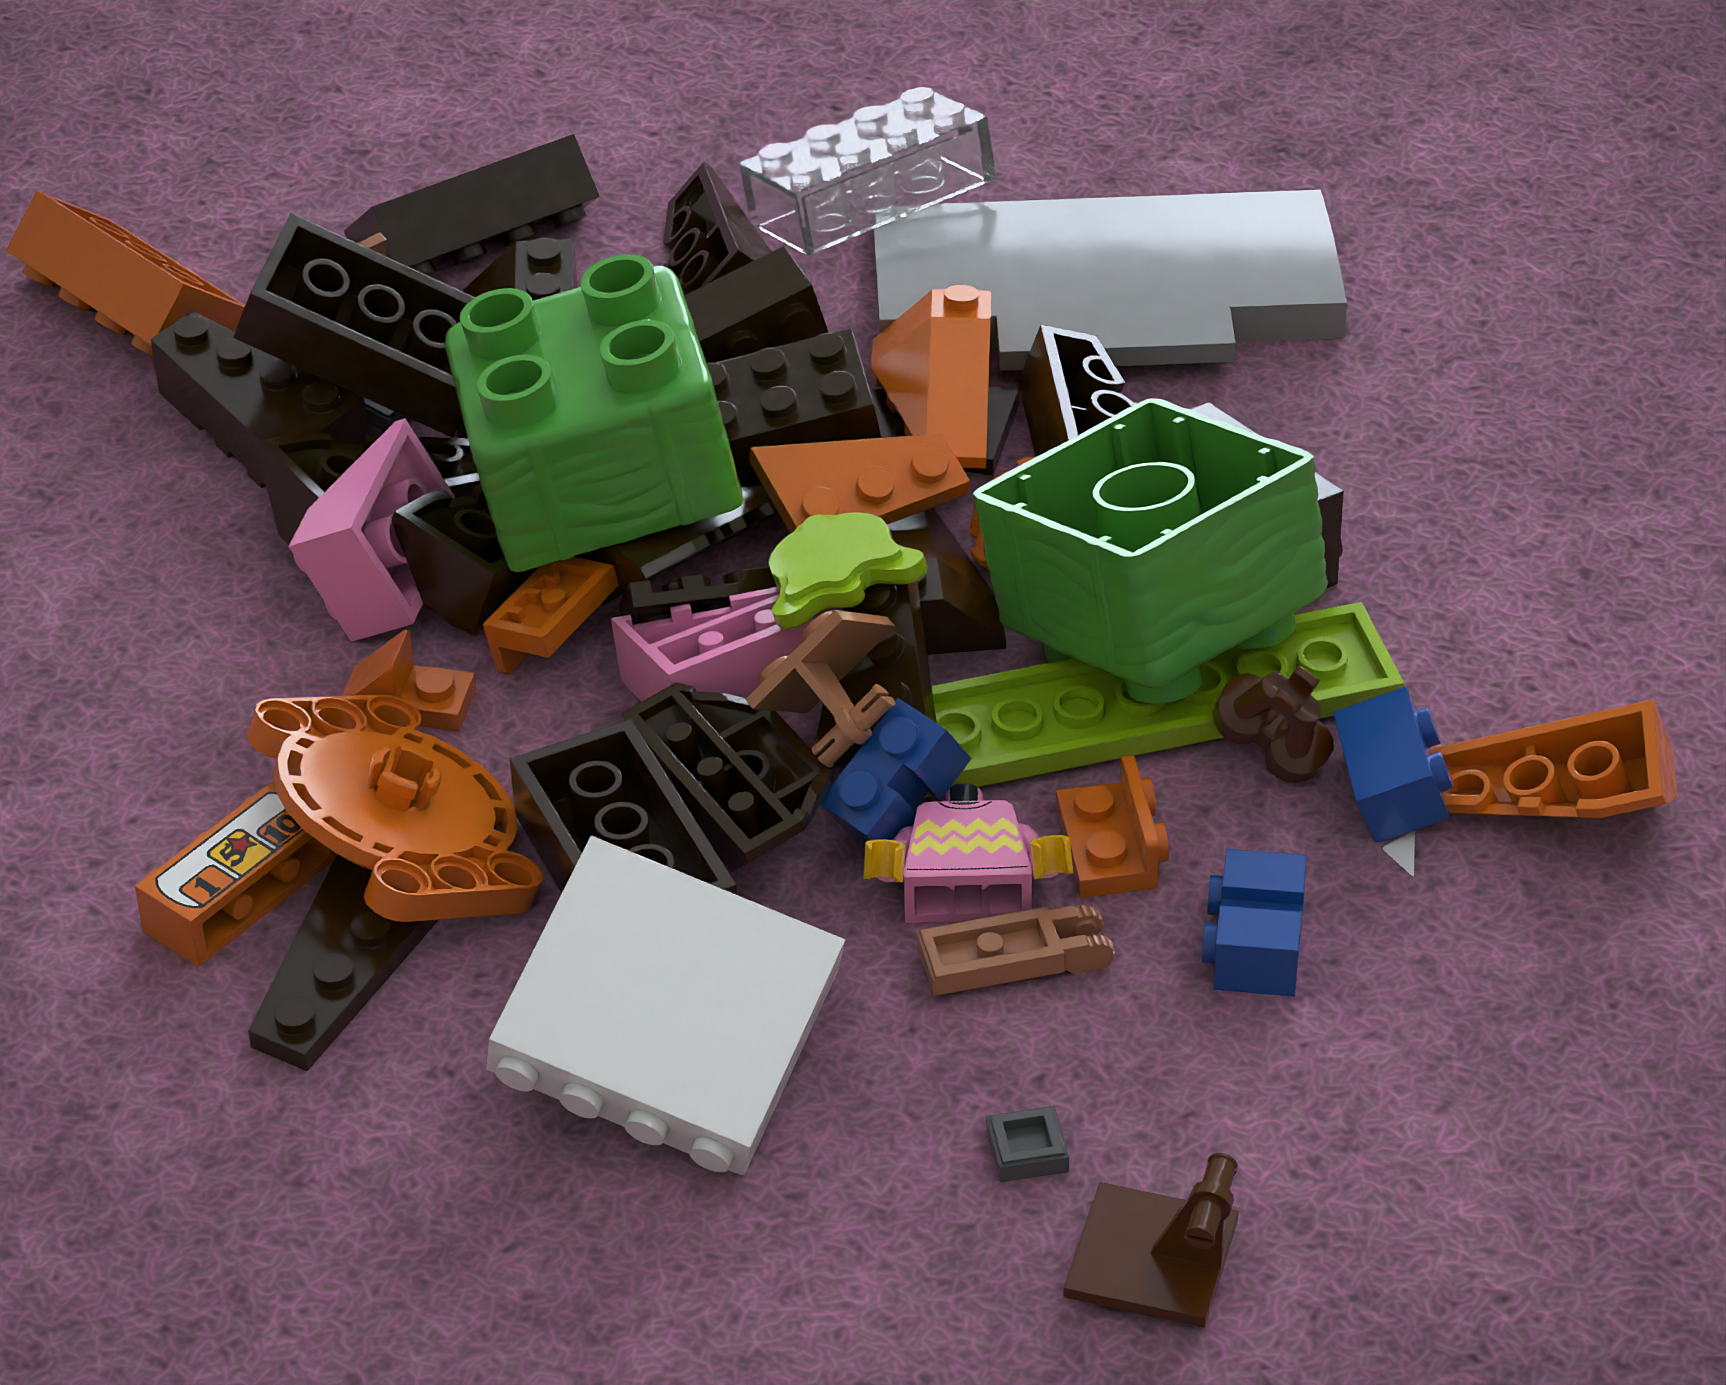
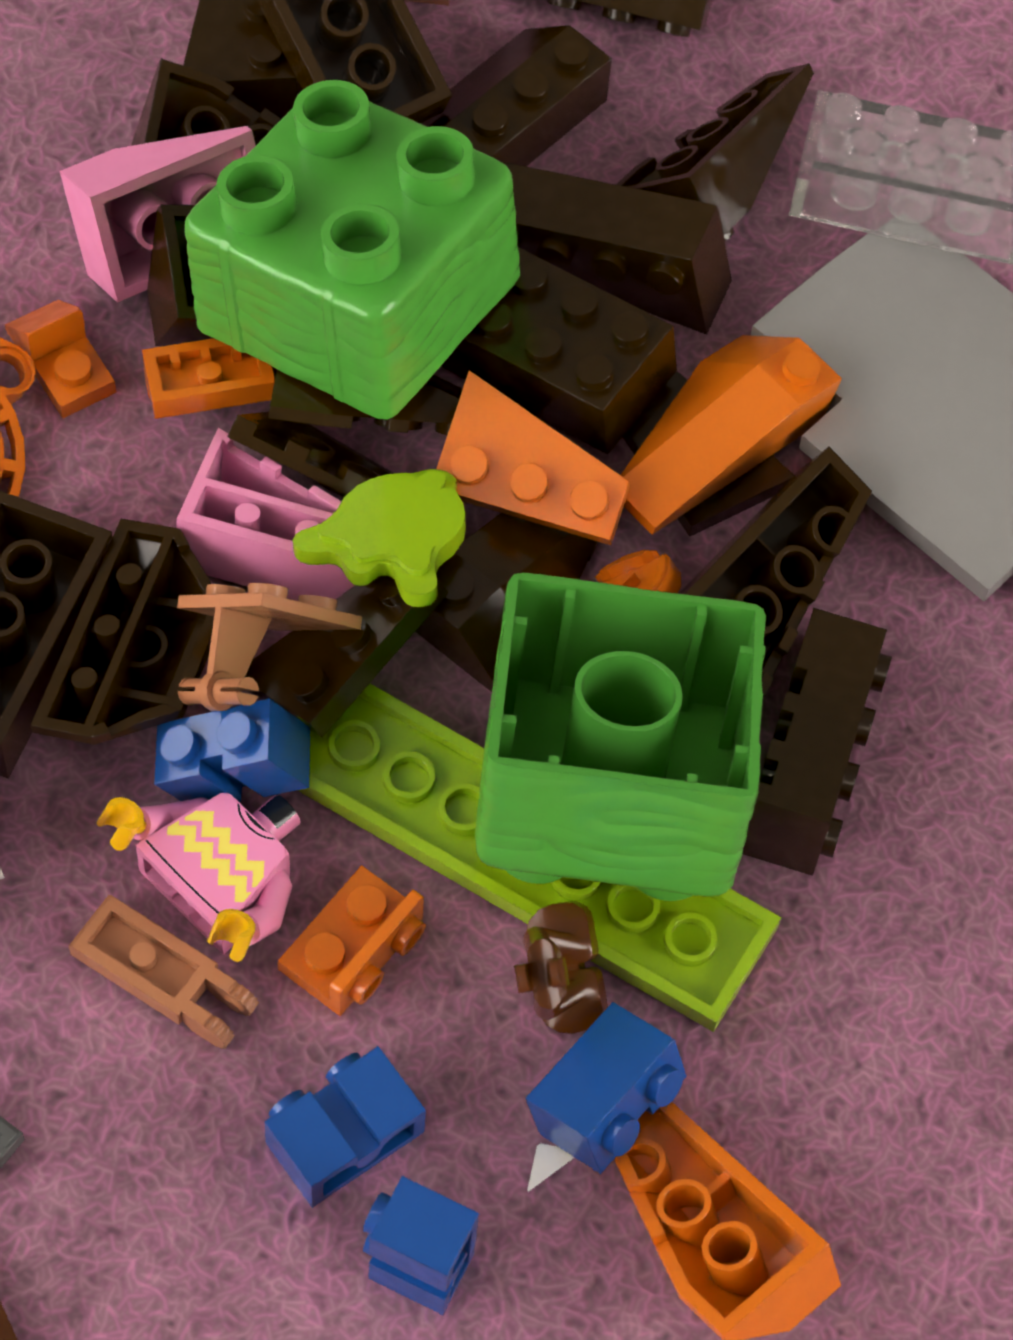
camera: 40 degrees right, 20 degrees up
none -> blue brick [363,1176,479,1315]

